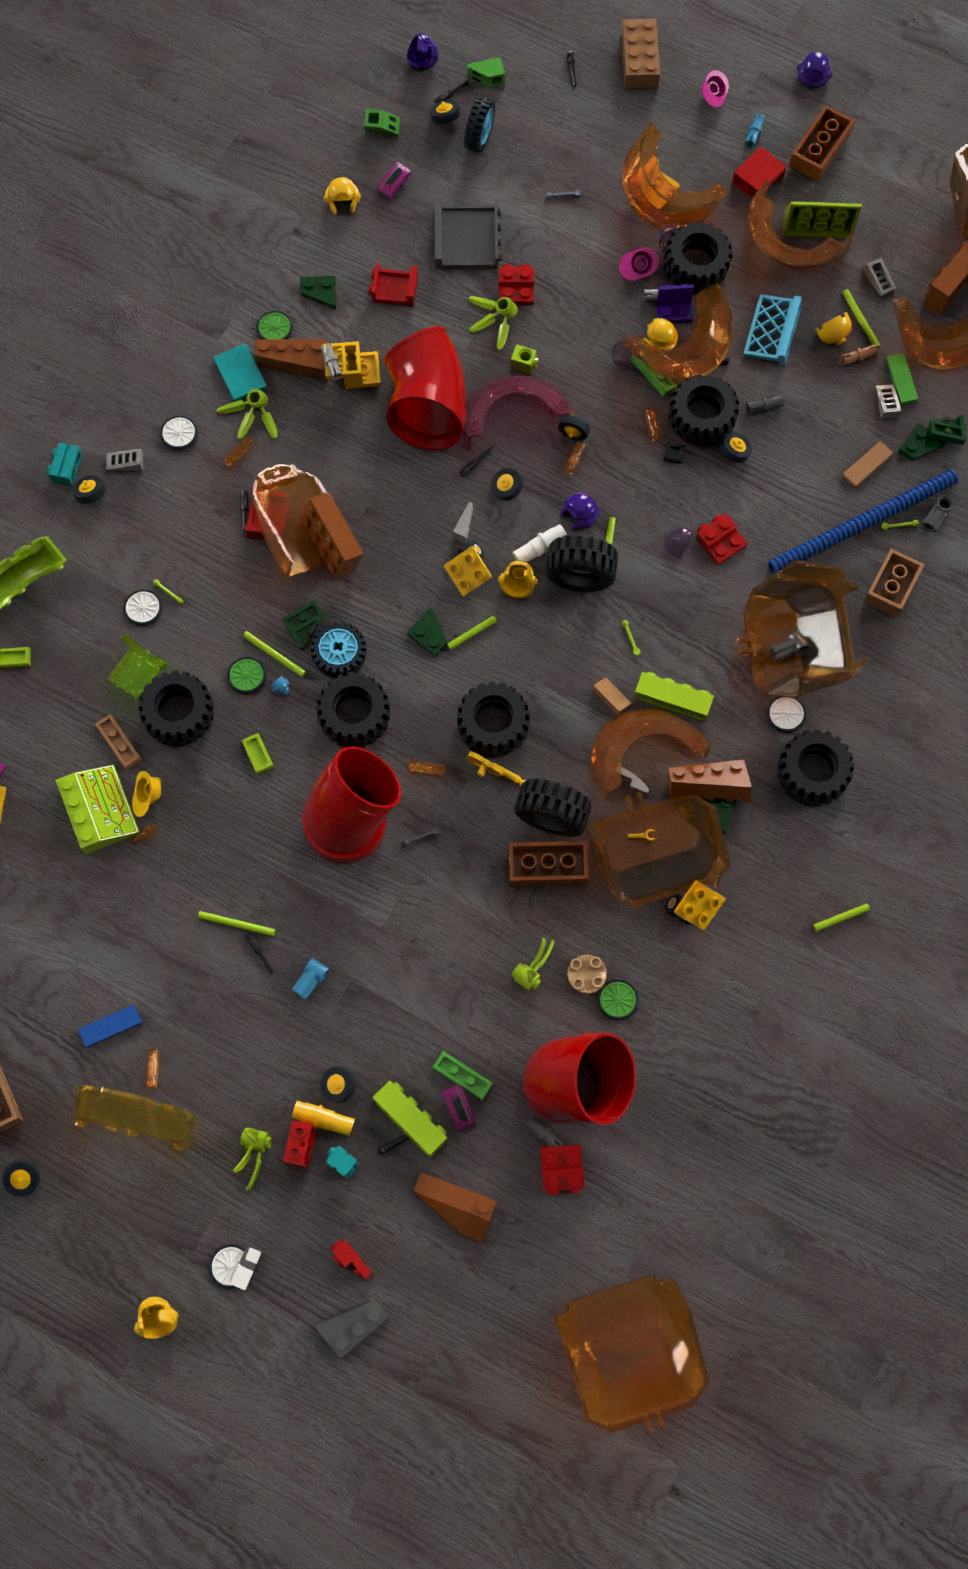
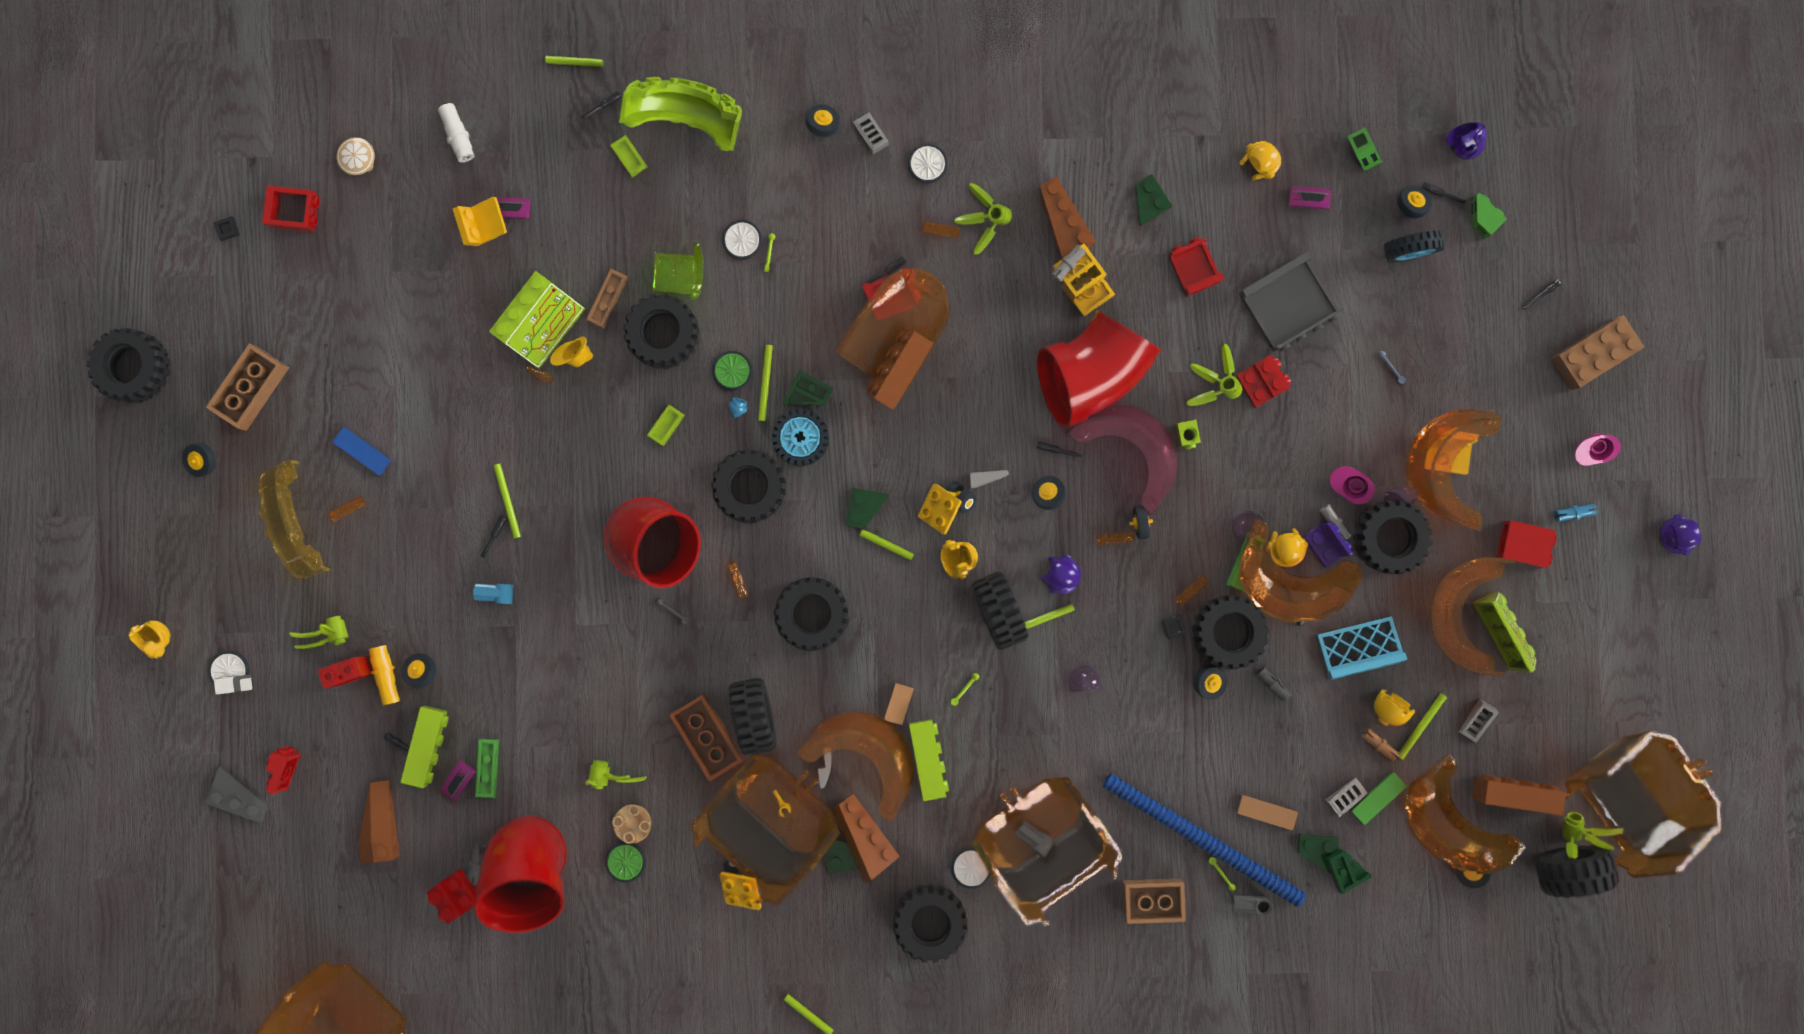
camera: 60 degrees right, 15 degrees up
teal brick [47,442,82,486] -> none
teal tile [213,343,267,402] -> none
bright green wheel [256,311,293,339] -> none
teal brick [325,1146,359,1180] -> none
yellow piece [466,751,526,786] -> none
white piece [512,524,567,562] -> none
red plate [696,513,748,566] -> none
dark orange brick [789,105,855,182] -> none

